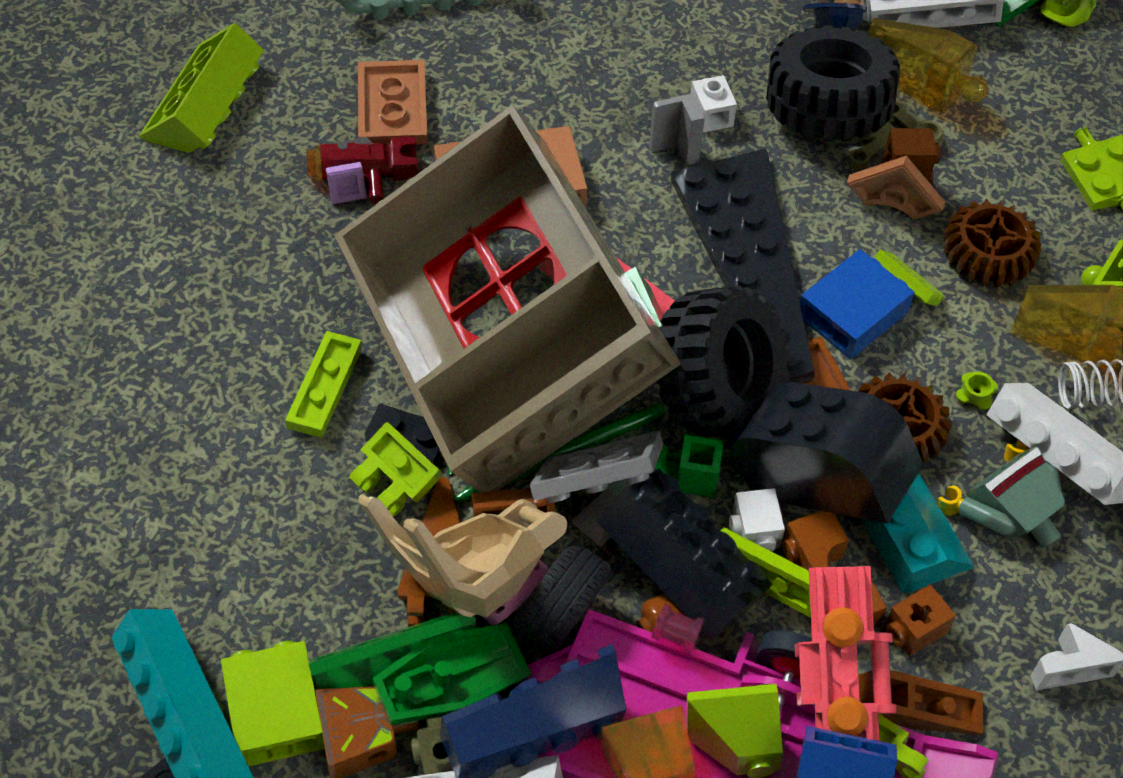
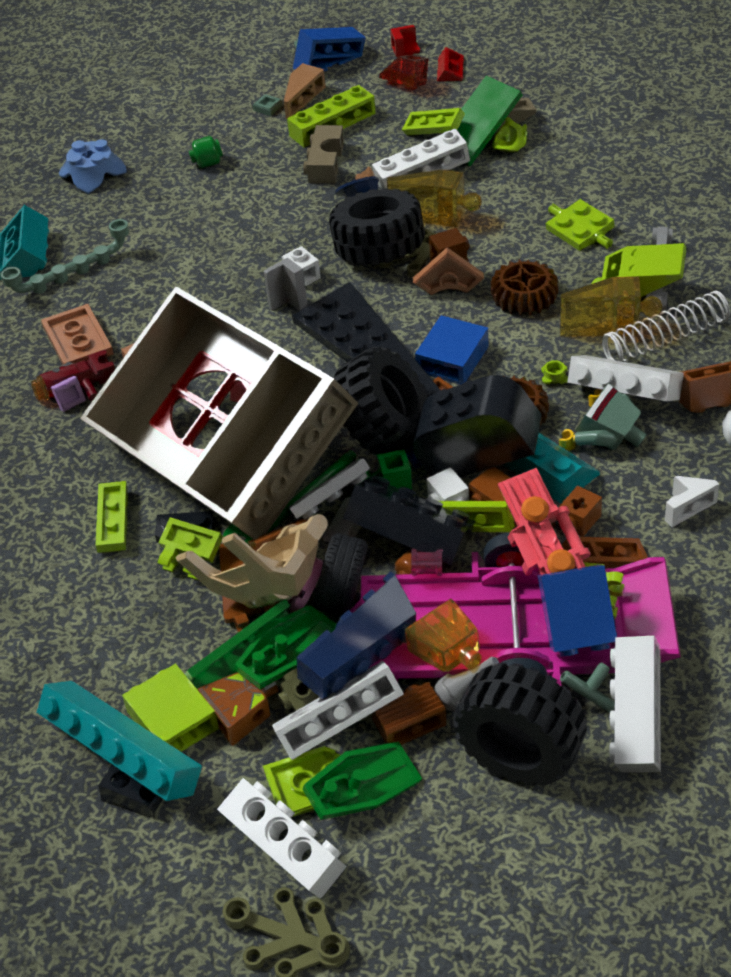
camera: 15 degrees left, 10 degrees down
lime slope [686,684,783,778] -> none
lime tile [874,249,945,306] -> none

